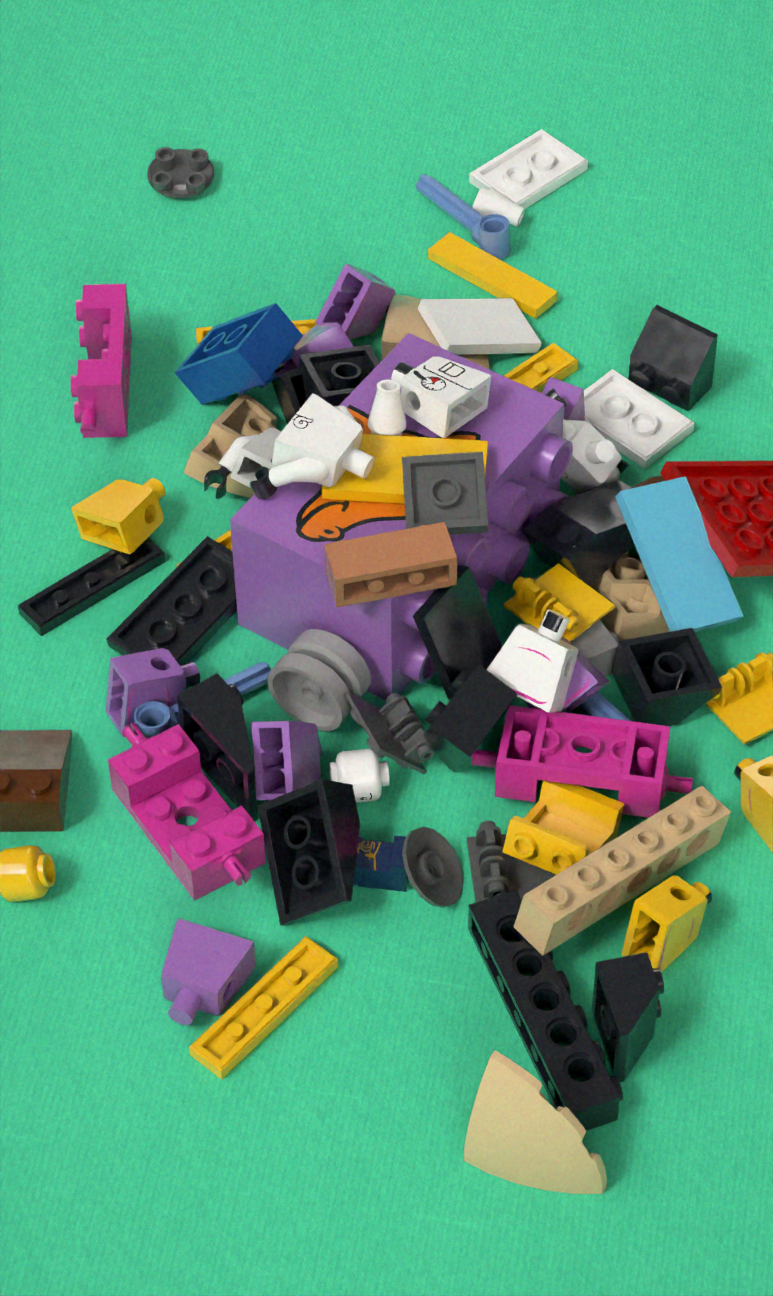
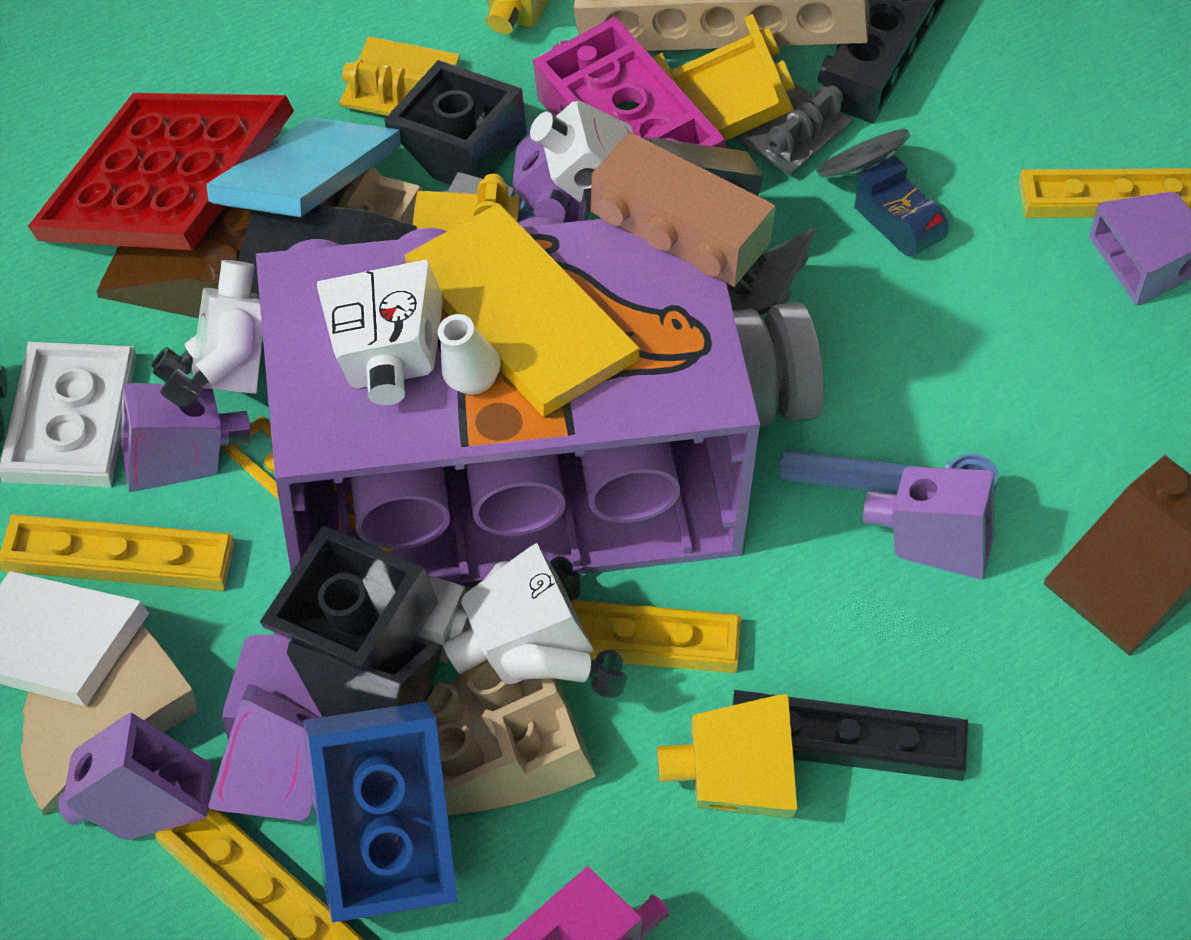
camera: 135 degrees left, 5 degrees up
black tile [106,536,237,666] -> none
dark pink brick [108,723,266,901] -> none
black slope [177,673,258,822] -> none
white torso [250,393,375,499] -> none
medium lavender torso [251,721,322,800] -> none
black slope [257,779,360,926] -> none
white head [330,749,389,803] -> none
dark grey plate [402,452,488,535] -> none

